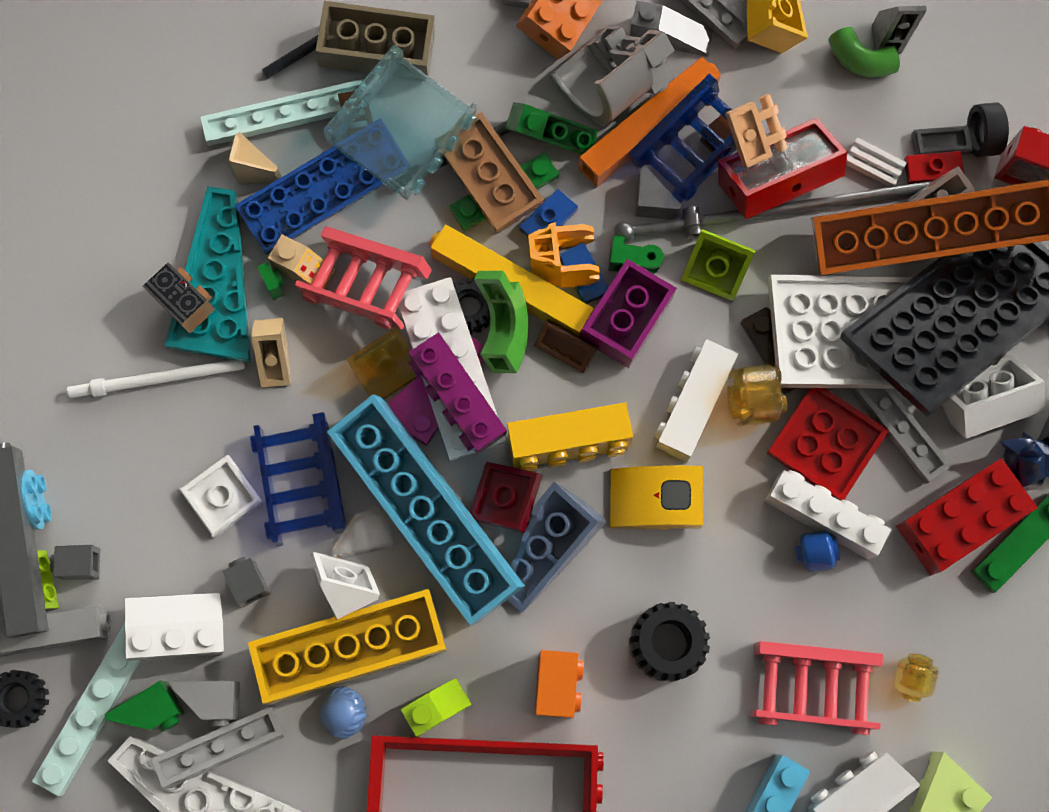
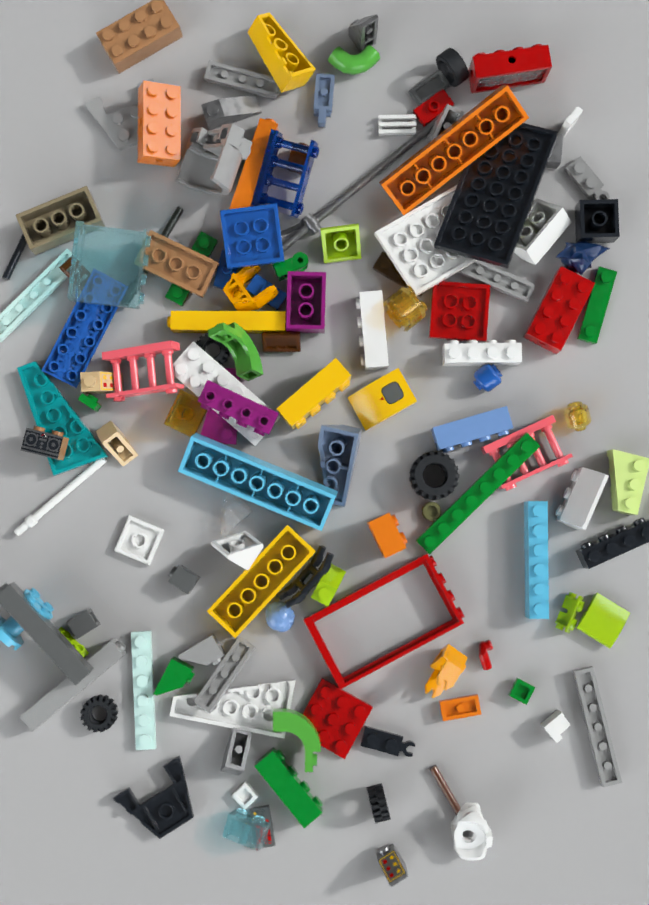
camera: 25 degrees left, 10 degrees up
white slope [125,593,224,661] -> none
tan slope [228,132,282,184] -> none
clear blue fence [250,412,348,546] -> none
dark red plate [470,461,542,533] -> none
green slope [505,102,599,155] -> none
red brick [718,118,847,220] -> none
light nougat plate [725,94,788,168] -> none
none -> blue plate [220,203,285,269]
none -> black piece [277,545,334,609]
none -> sand blue hinge [313,73,335,128]
none -> green plate [416,432,540,554]
none -> olive tile [422,502,441,521]
none -> medium blue brick [431,406,513,453]

